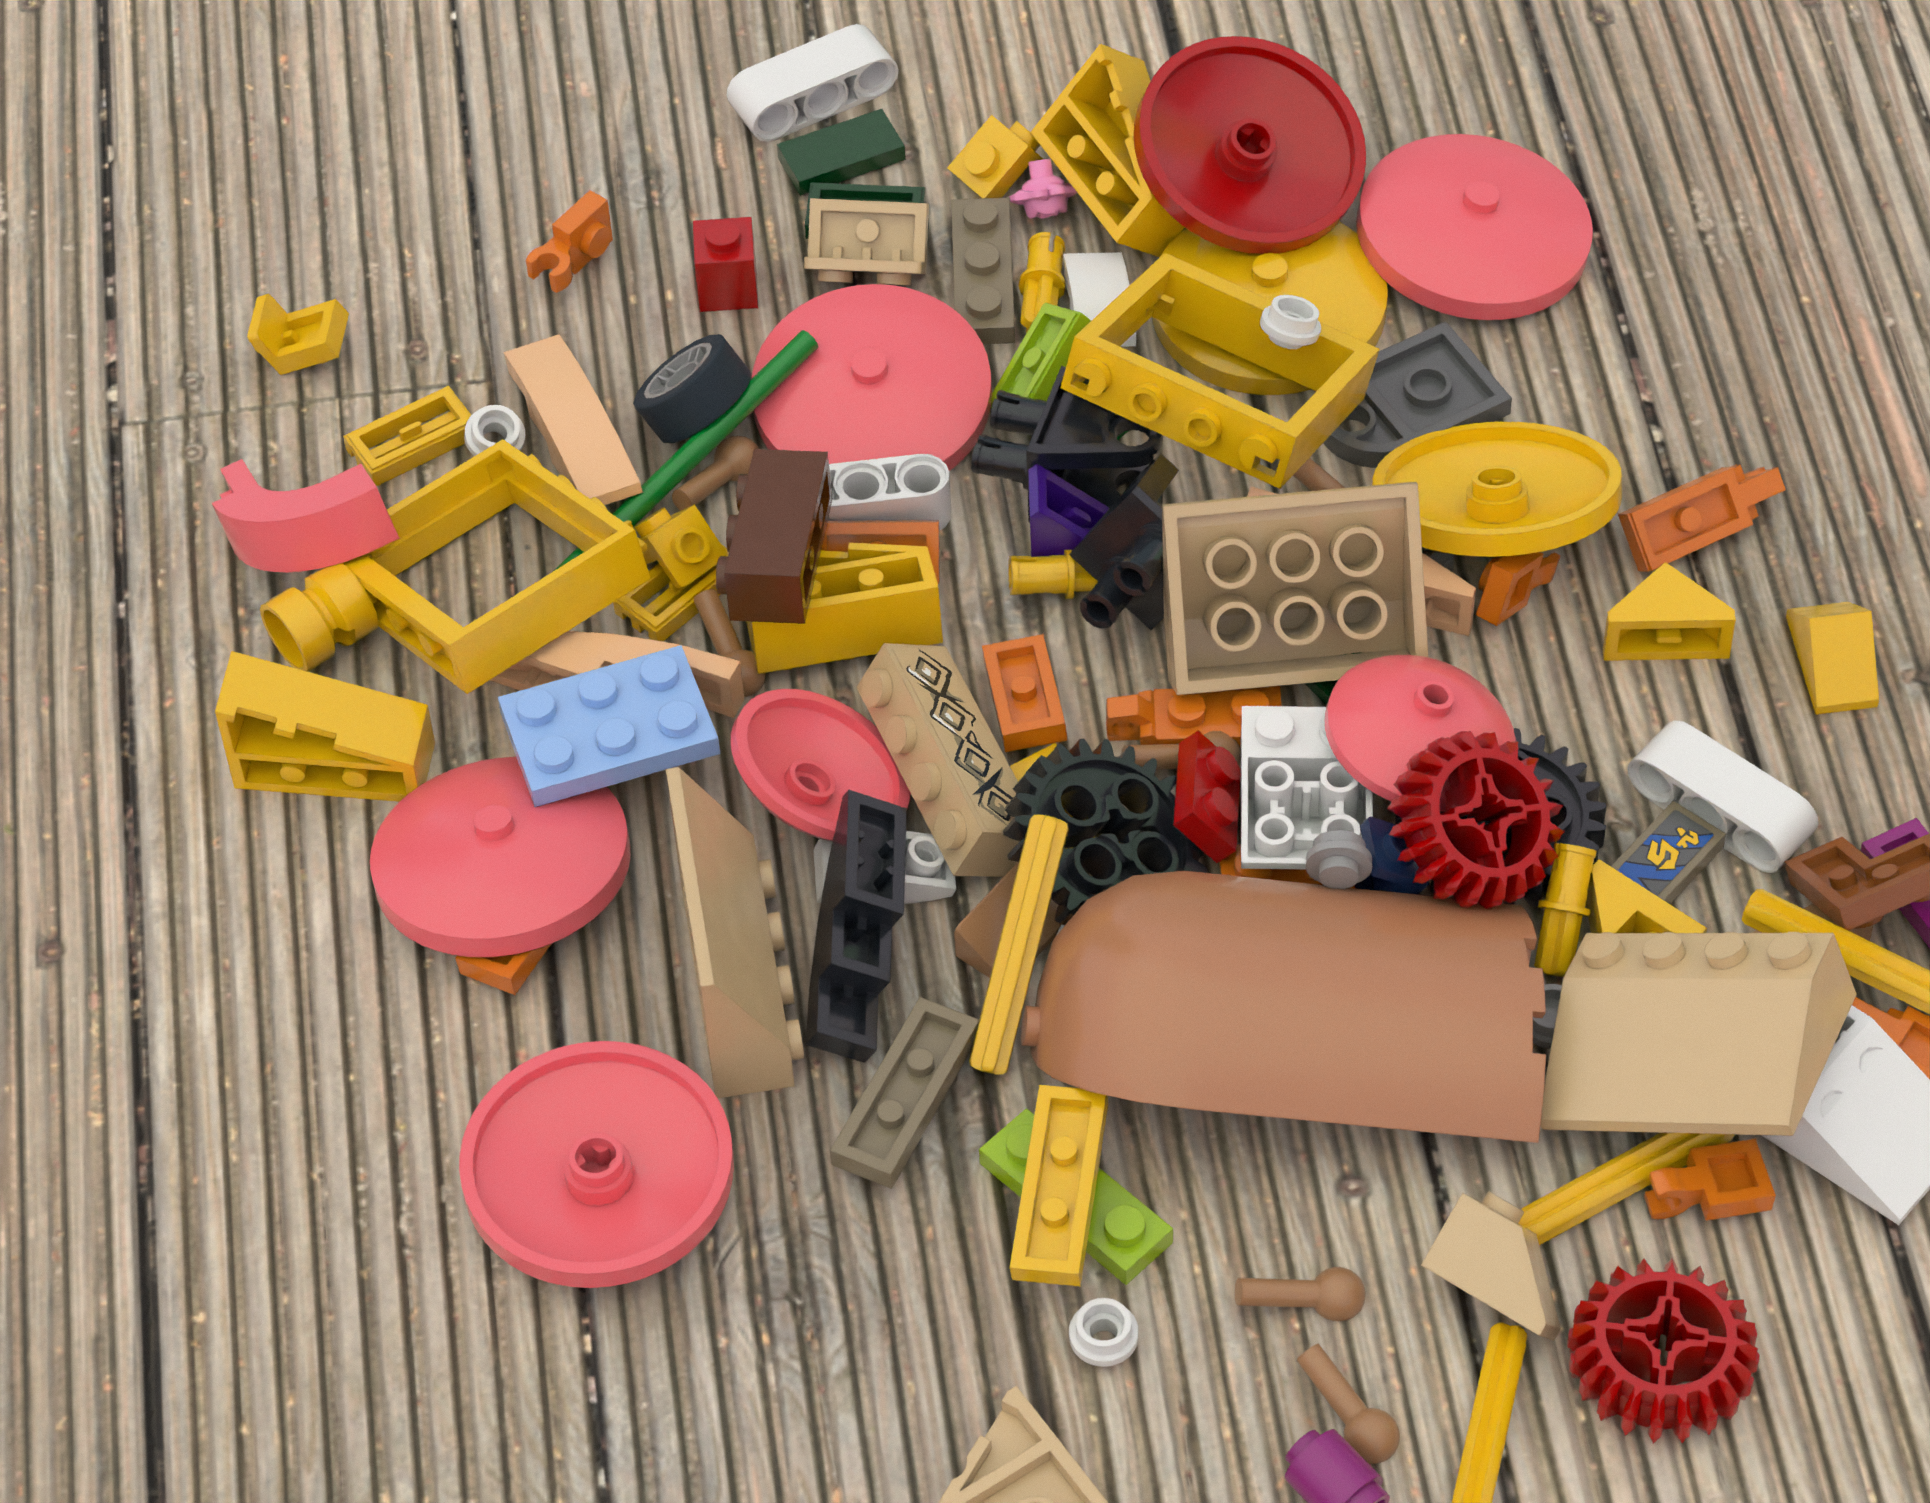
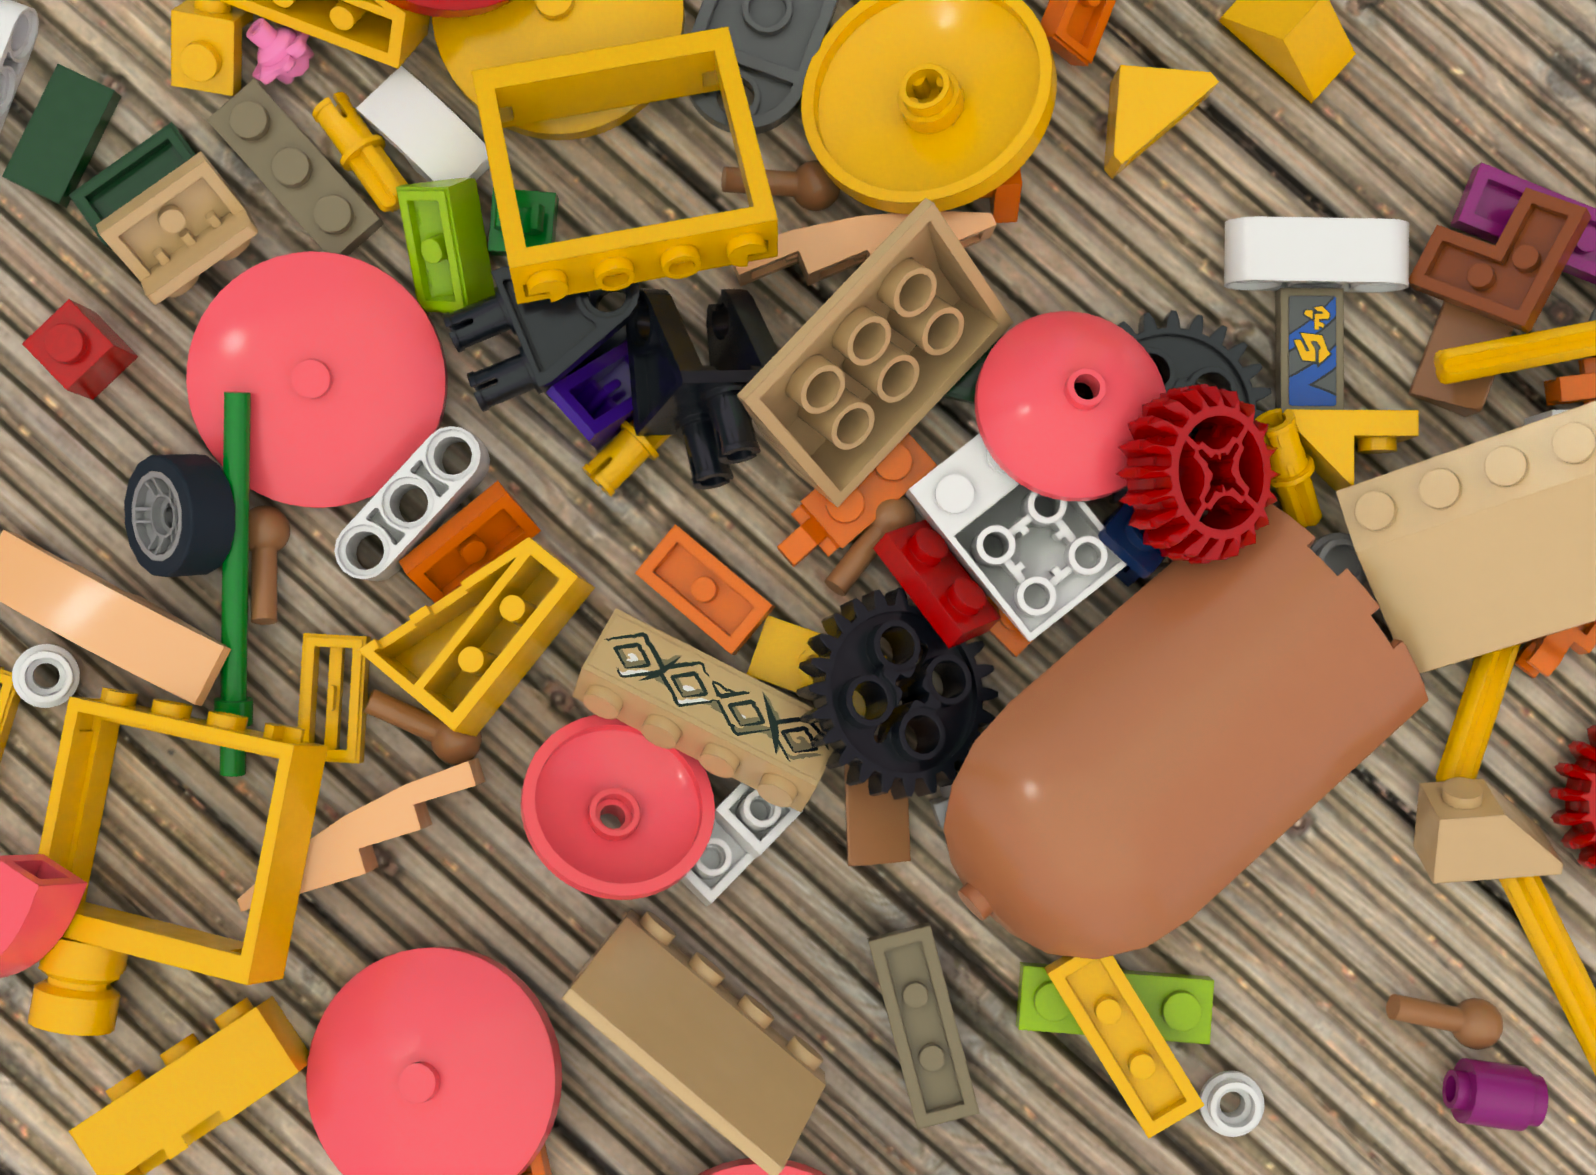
camera: 50 degrees left, 35 degrees up
light blue plate [498,645,720,807] -> none
yellow bracket [634,504,727,589] -> none
reddish brown brick [716,449,833,624] -> none
black slope [805,790,907,1063] -> none
yellow axle [969,815,1069,1075] -> none
medium nougat bar [1234,1267,1366,1321] -> none
white plate [1260,295,1321,349] -> none
light grey plate [1306,830,1372,889] -> none

